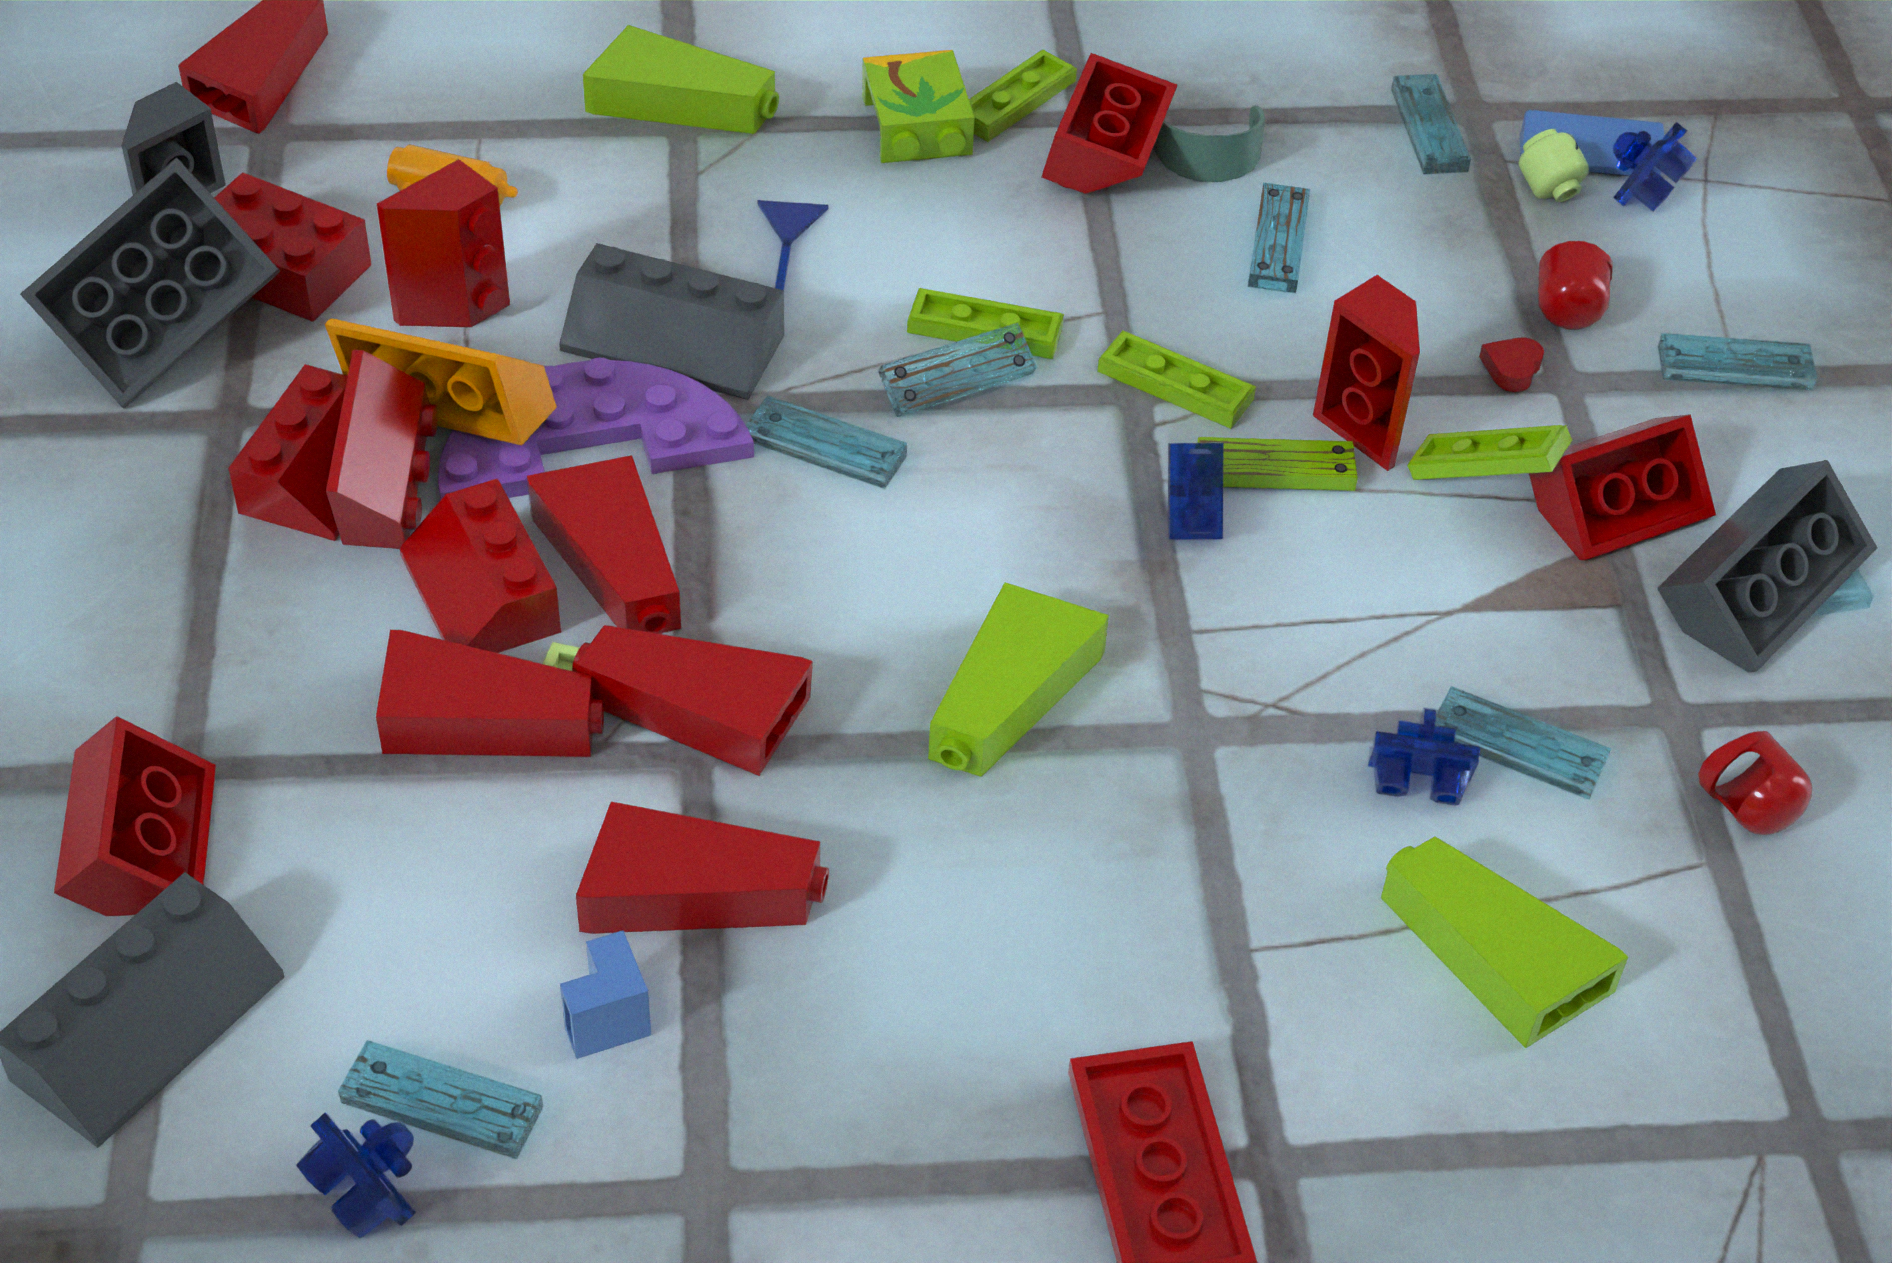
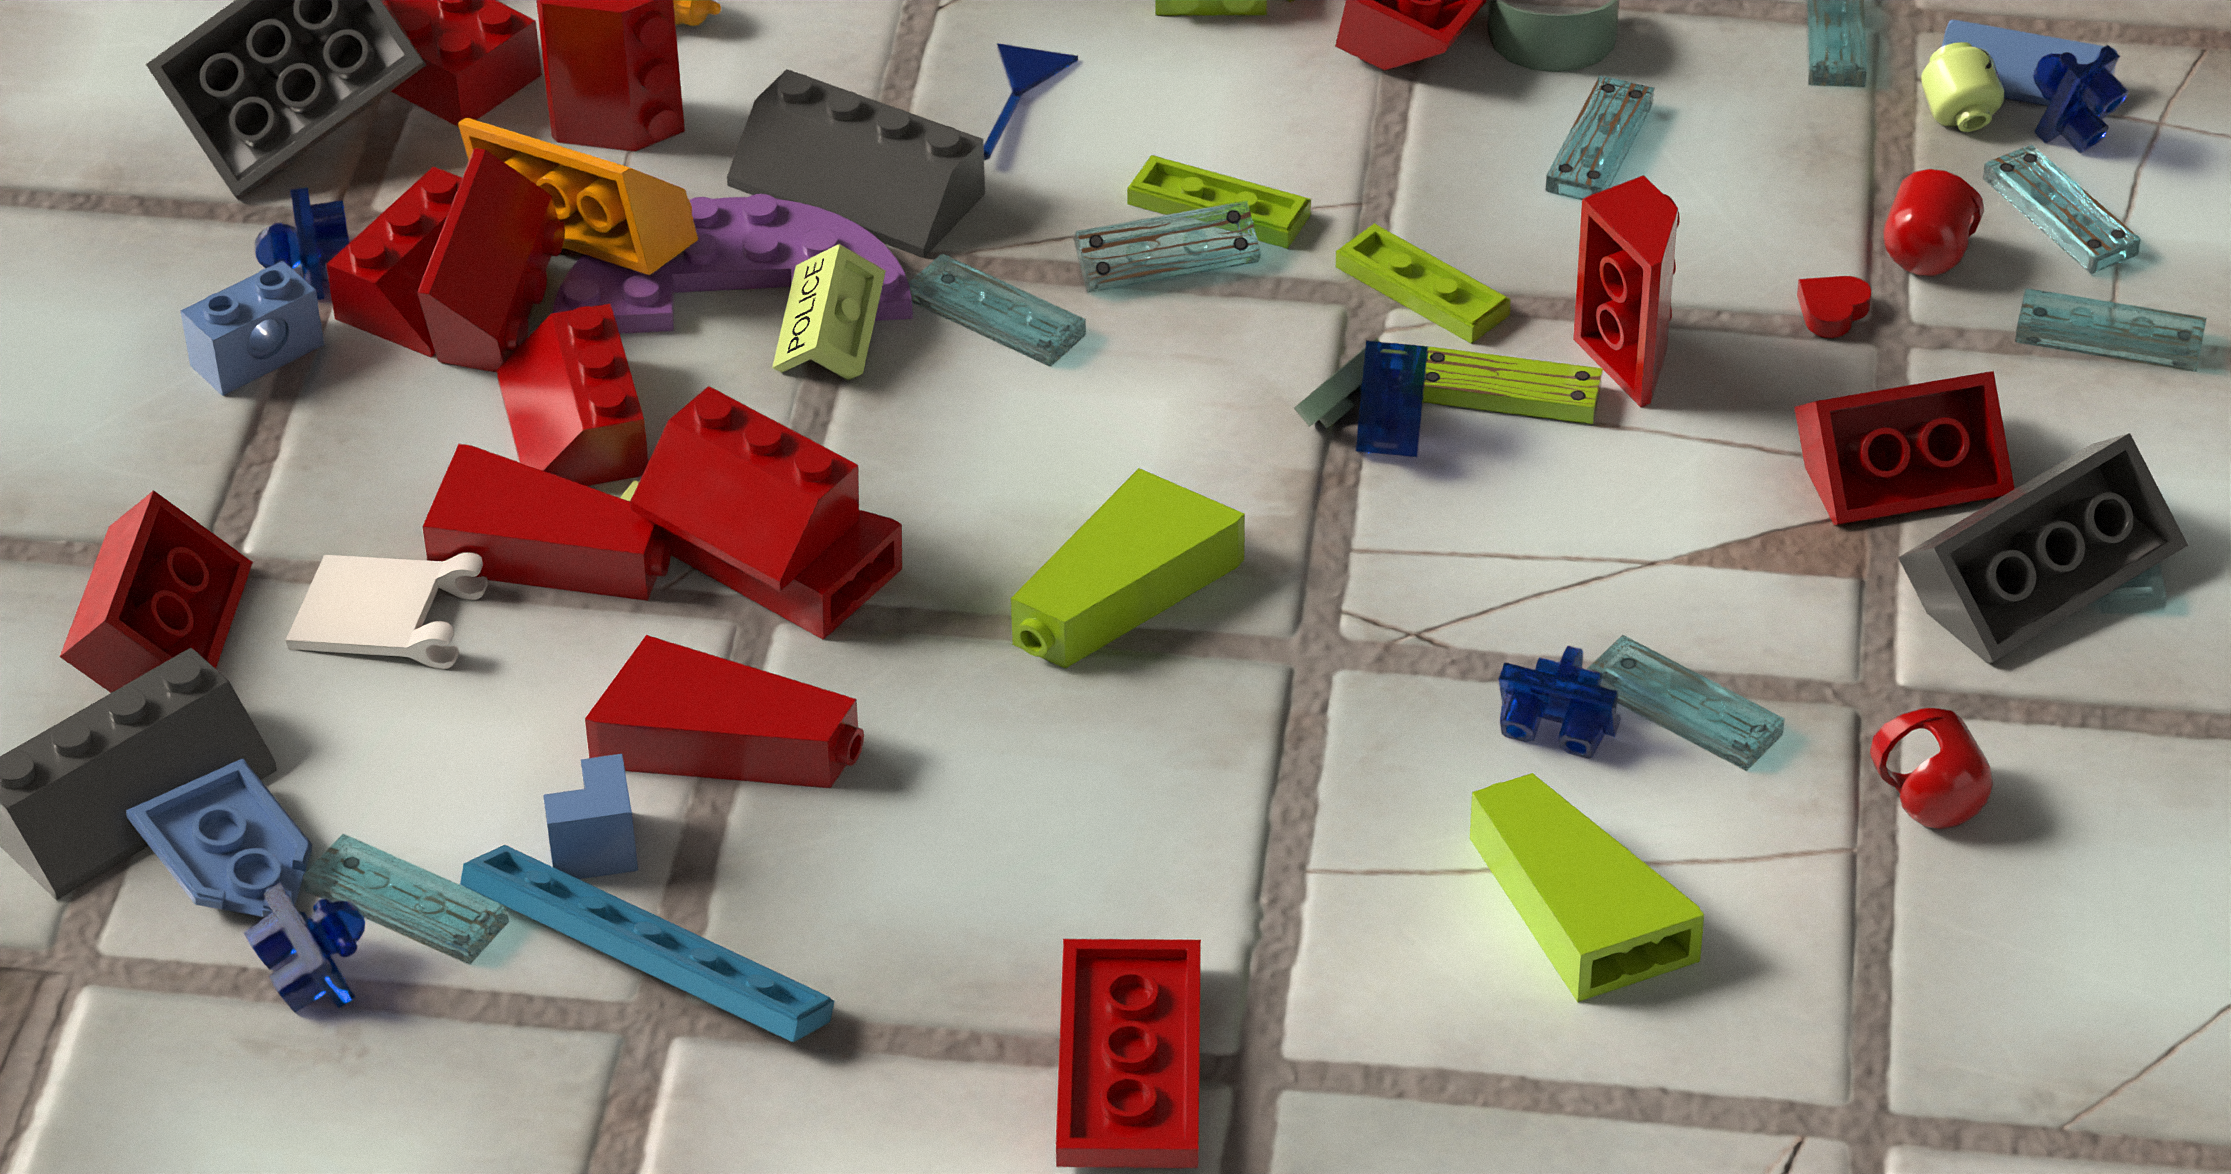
camera: 15 degrees right, 5 degrees down
red slope [527,455,681,634] -> none
lime tile [1407,425,1572,480] -> none
none -> medium blue tile [126,758,312,922]
none -> medium blue brick [180,261,324,396]
none -> clear blue hips [254,187,349,300]
none -> white flag [286,553,488,670]
none -> dark azure tile [460,845,835,1042]
none -> red slope [630,386,859,591]
none -> yellowish green panel [772,244,886,380]
none -> sand green plate [1294,338,1393,428]
none -> clear light blue tile [1983,144,2141,274]

